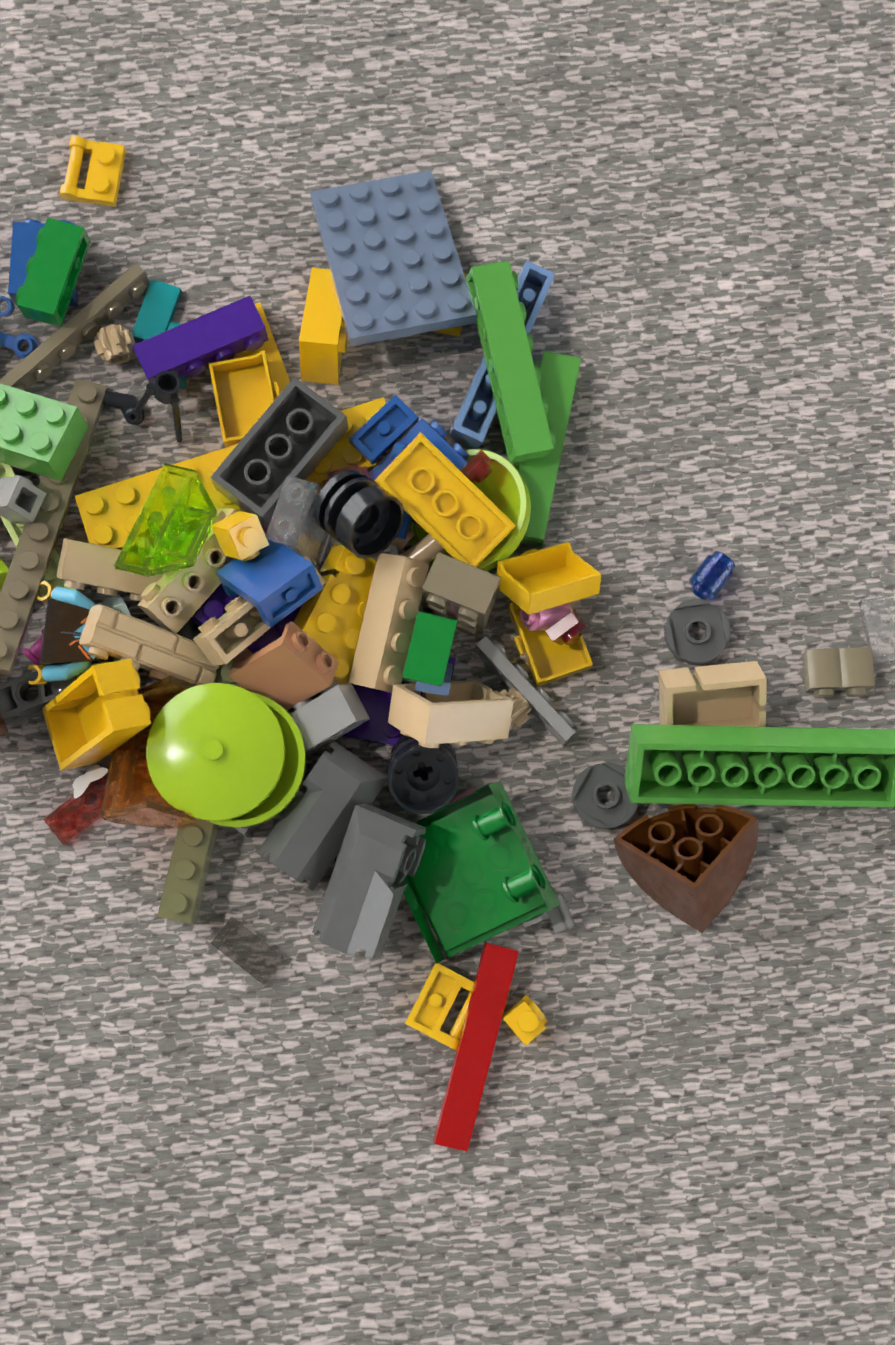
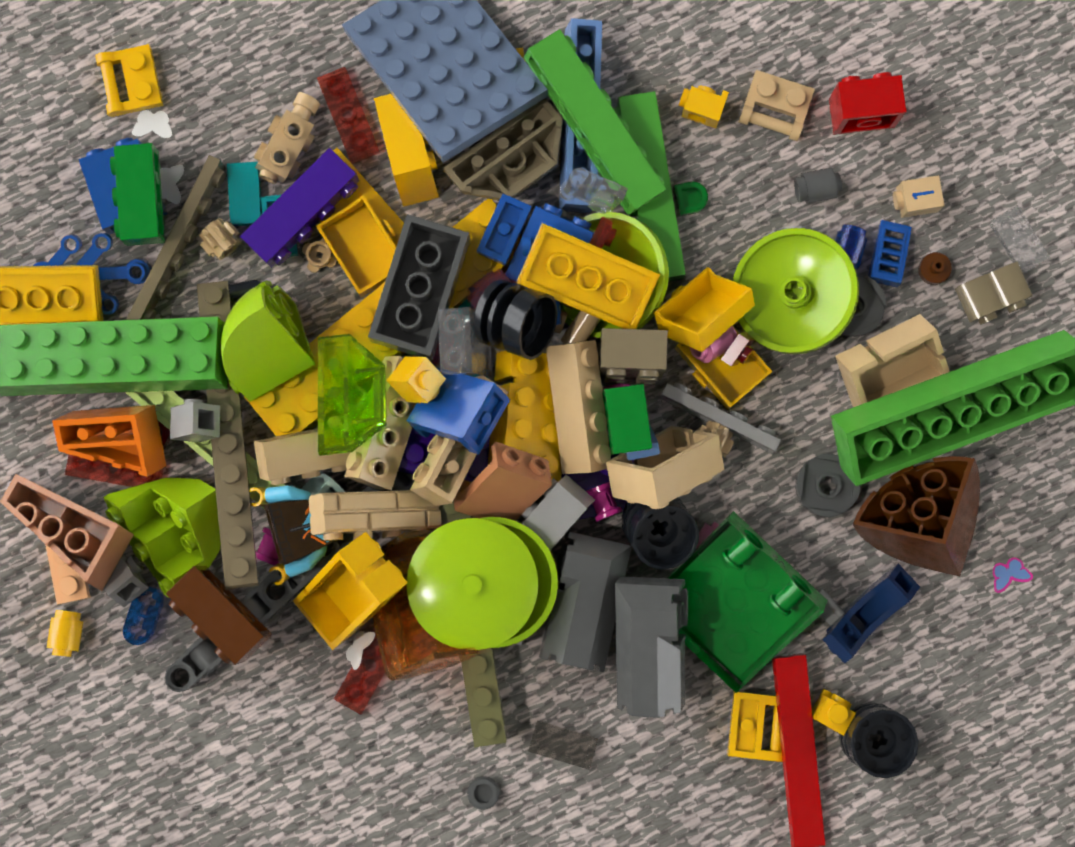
camera: 15 degrees left, 5 degrees up
black plant [135,371,182,443] -> none
none -> white sticker [132,110,172,138]
none -> white sticker [160,164,184,204]
none -> lime brick [221,280,315,402]
none -> tan brick [253,92,320,184]
none -> tan plate [302,238,337,273]
none -> clear red tile [317,67,380,164]
none -> dark tan wedge [443,98,563,201]
none -> dark grey tile [467,776,500,810]
none -> clear plate [559,168,628,214]
none -> dark pink bush [586,482,622,522]
none -> green tile [674,181,708,217]
none -> yellow brick [678,85,729,128]
none -> lime dish [733,228,859,355]
none -> tan plate [738,70,815,141]
none -> dark grey brick [794,167,842,204]
none -> dark blue arch [822,563,920,664]
none -> red brick [829,72,907,135]
none -> black wheel [839,702,919,778]
none -> blue slope [868,220,912,288]
none -> tan brick [893,175,944,218]
none -> reddish brown tile [918,252,952,285]
none -> medium blue sticker [992,557,1033,593]

